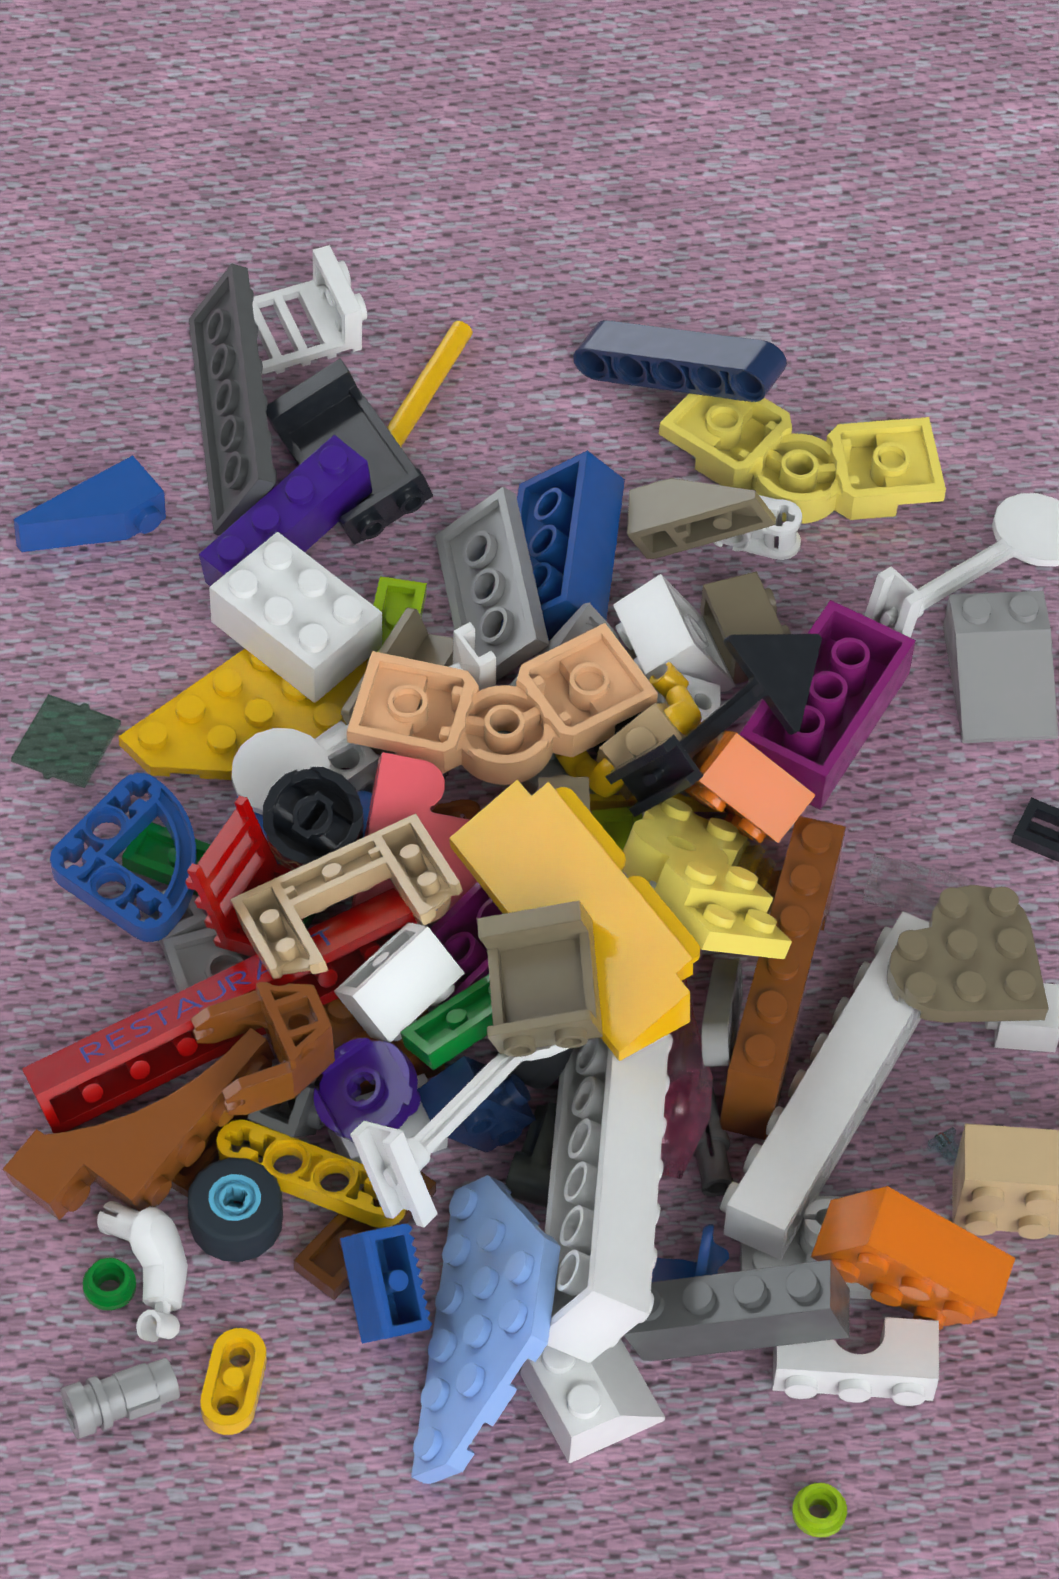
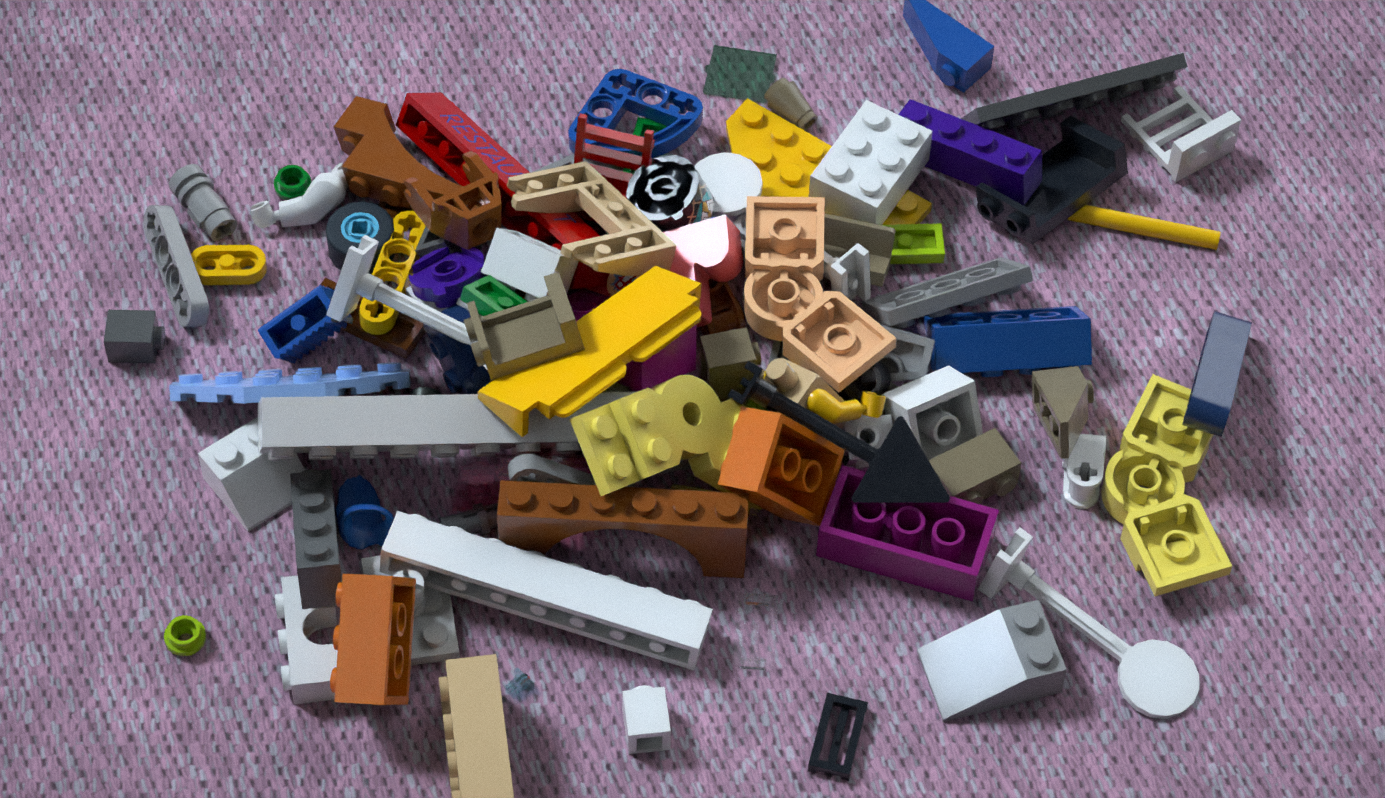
camera: 80 degrees right, 0 degrees up
dark tan plate [887,885,1049,1023] -> none
none -> dark grey brick [103,309,165,364]
none -> light grey beam [144,205,209,327]
none -> dark tan cone [764,78,818,131]

